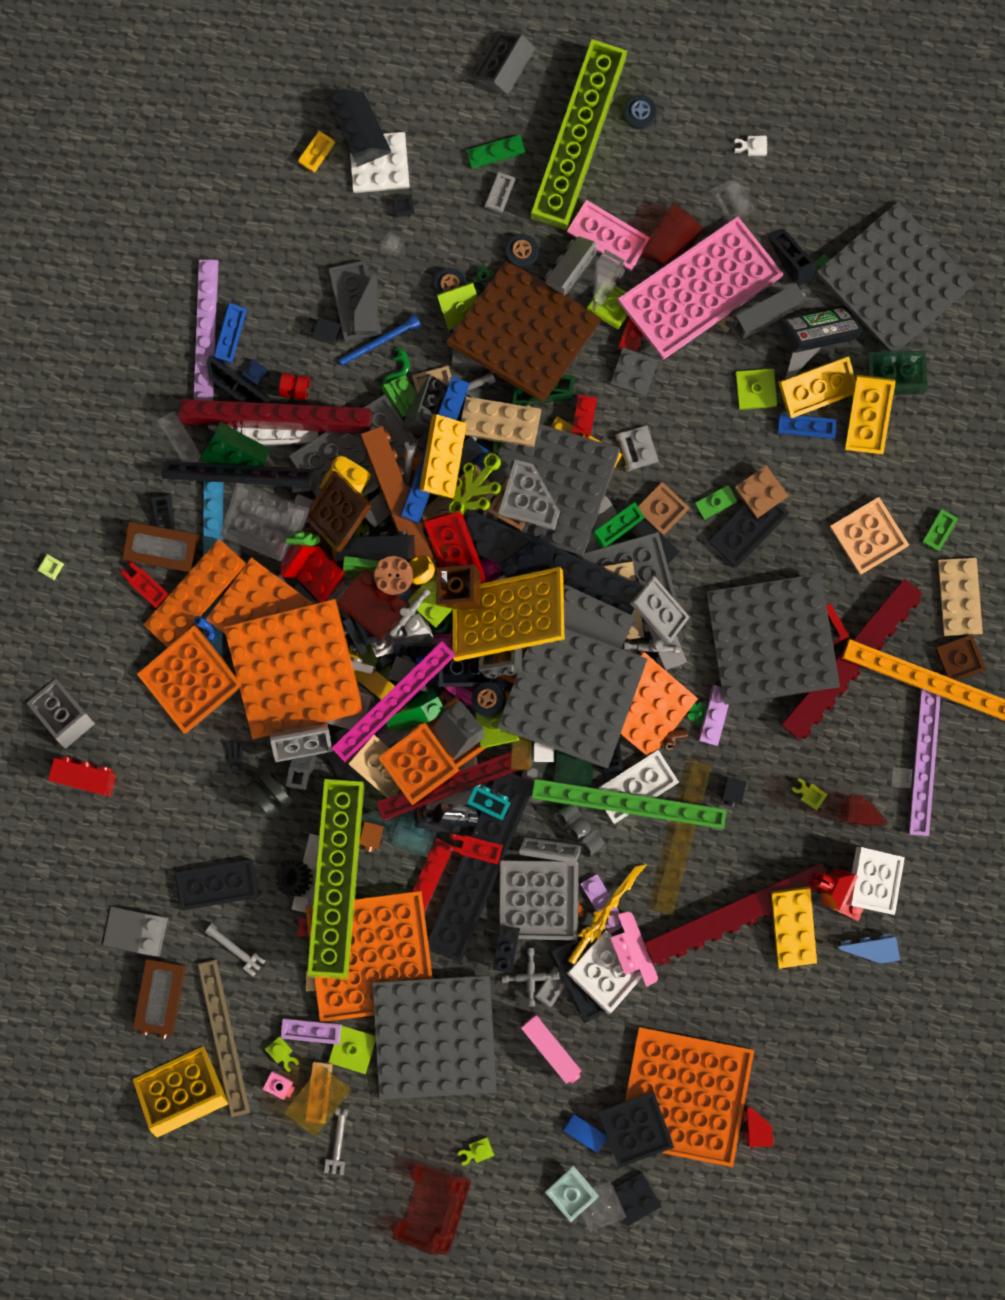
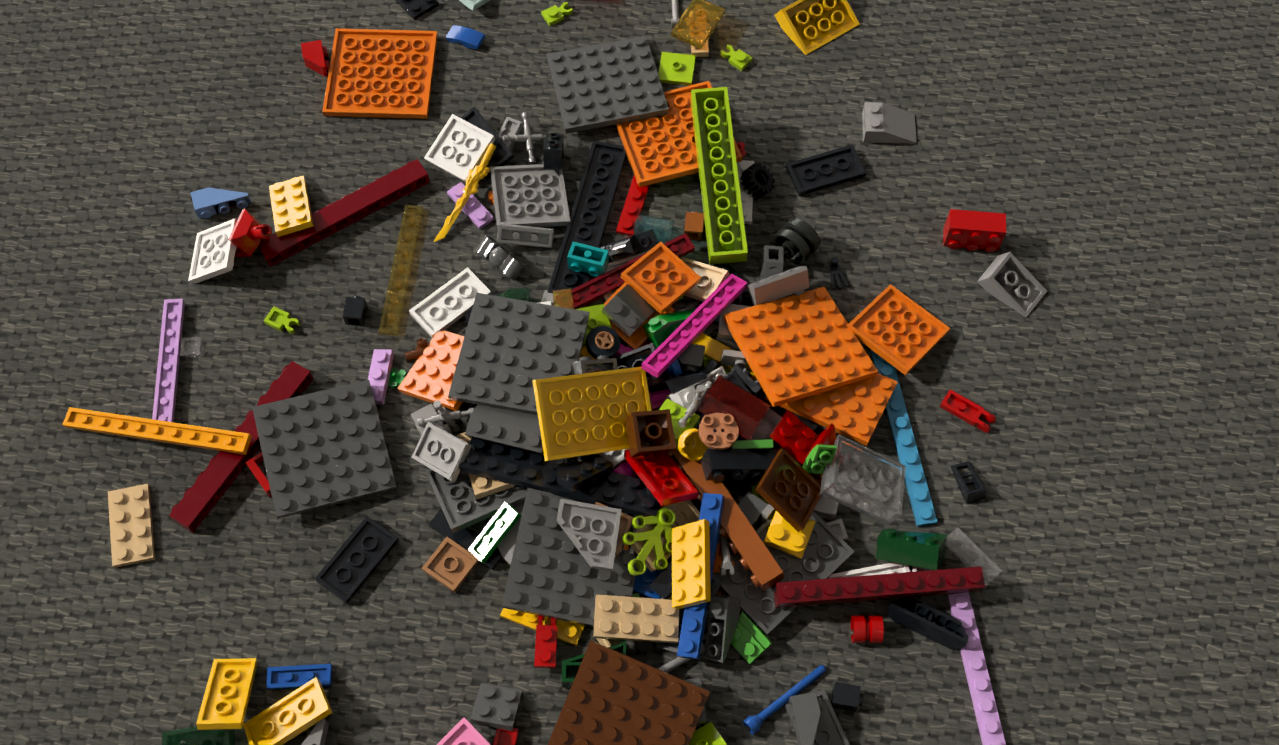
camera: 170 degrees right, 20 degrees down
yellowish green tile [37,554,64,580] -> none
reddish brown piece [121,521,200,572] -> none
reddish brown piece [133,959,187,1039] -> none
orange plate [143,539,247,647] -> none
black plate [161,461,315,487] -> none
blue arm [194,616,218,640] -> none
dark tan tile [197,959,250,1117] -> none
light grey hinge [204,923,265,976] -> none
blue plate [213,303,247,364] -> none
dark blue plate [242,359,269,386] -> none
bright pink brick [263,1070,295,1100] -> none
lavender plate [281,1018,341,1044] -> none
green animal [381,347,410,395] -> none
tan tile [412,366,452,394] -> none
red hinge [446,833,503,864] -> none
bright pink piece [521,1014,581,1084] -> none
bright green plate [532,779,727,829] -> none
black plate [598,1091,674,1168] -> none
bright pink plate [609,912,658,987] -> none
light grey plate [615,425,659,472] -> none
bright green plate [695,485,738,520] -> none
medium nougat plate [735,465,788,519] -> none
lime plate [736,369,777,410] -> none
light nougat plate [830,497,909,575] -> none
clear red slope [840,795,887,827] -> none
bright green plate [922,509,958,552] -> none
reddish brown plate [935,635,986,681] -> none

